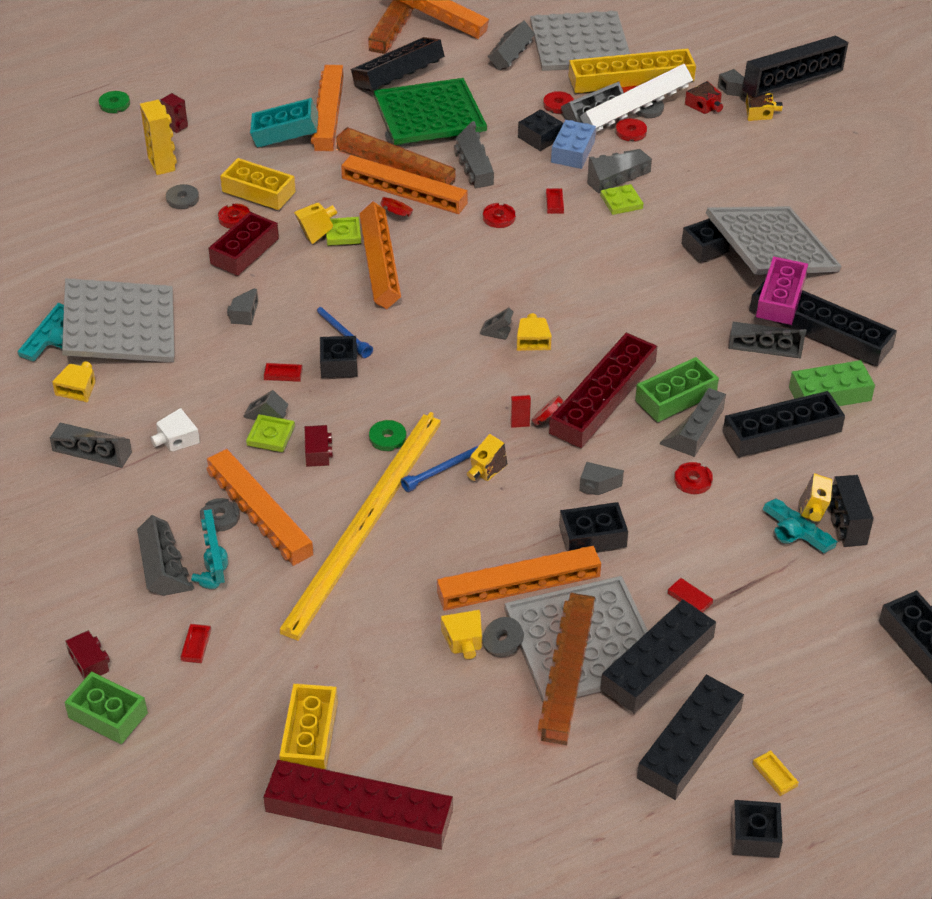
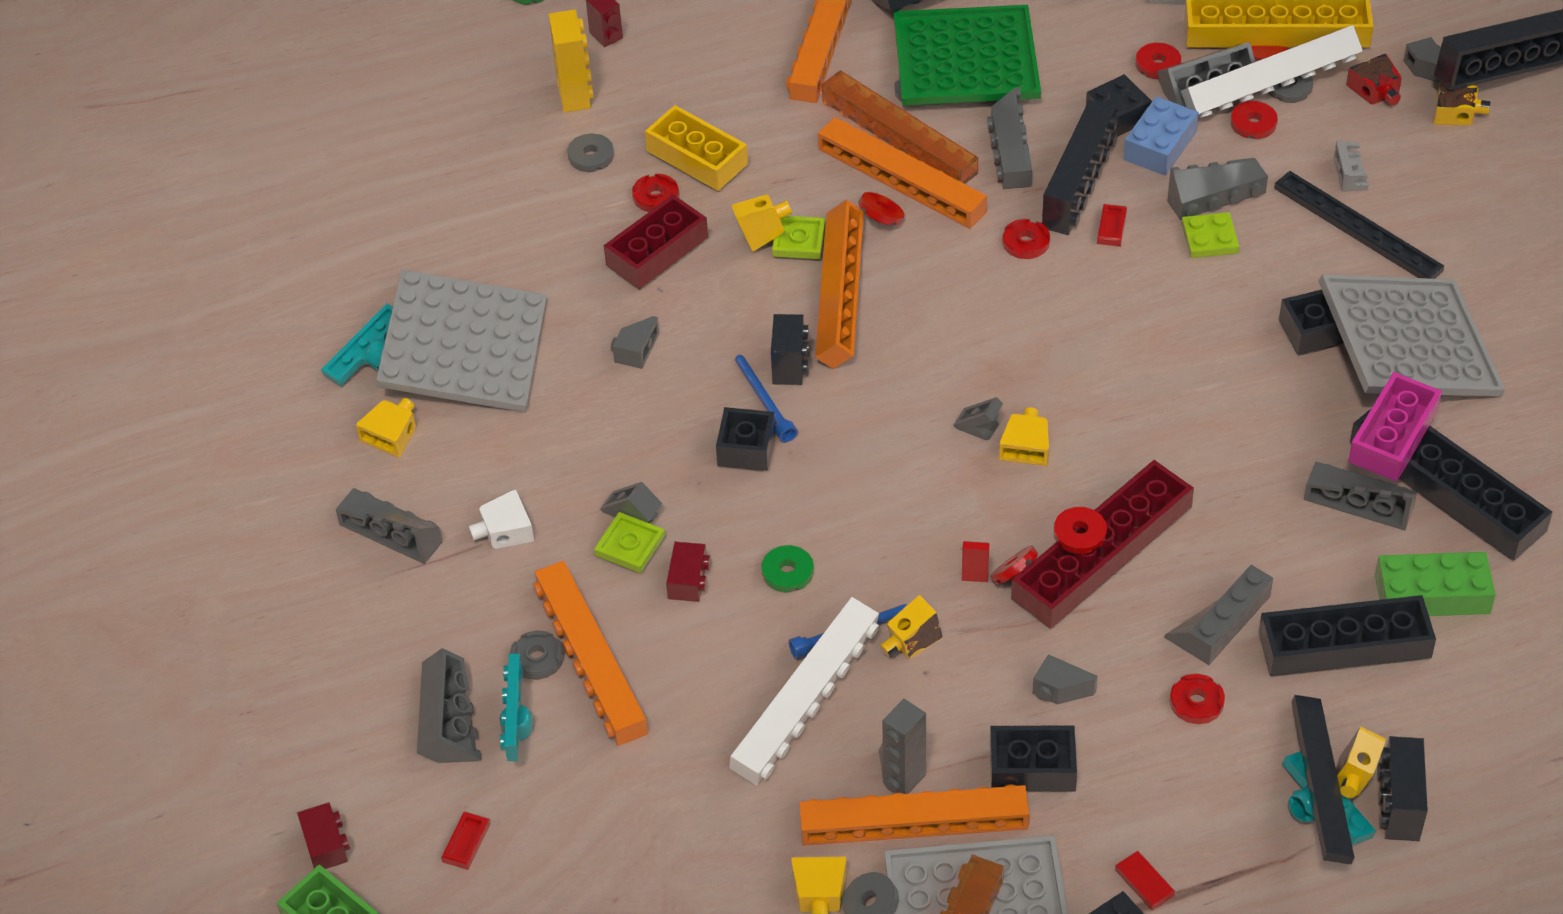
camera: 15 degrees right, 5 degrees up
teal cylinder [191,572,220,589] -> none
teal brick [250,98,318,148] -> none
red tile [264,363,303,382] -> none
yellow piece [280,412,441,641] -> none
bright green brick [635,357,719,422] -> none
none -> white brick [729,597,879,786]
none -> black brick [771,314,809,385]
none -> dark grey wedge [879,698,926,794]
none -> black brick [1042,100,1119,236]
none -> red tile [1054,507,1107,554]
none -> black tile [1274,171,1444,279]
none -> black tile [1292,695,1355,865]
none -> light grey hinge [1334,141,1369,192]

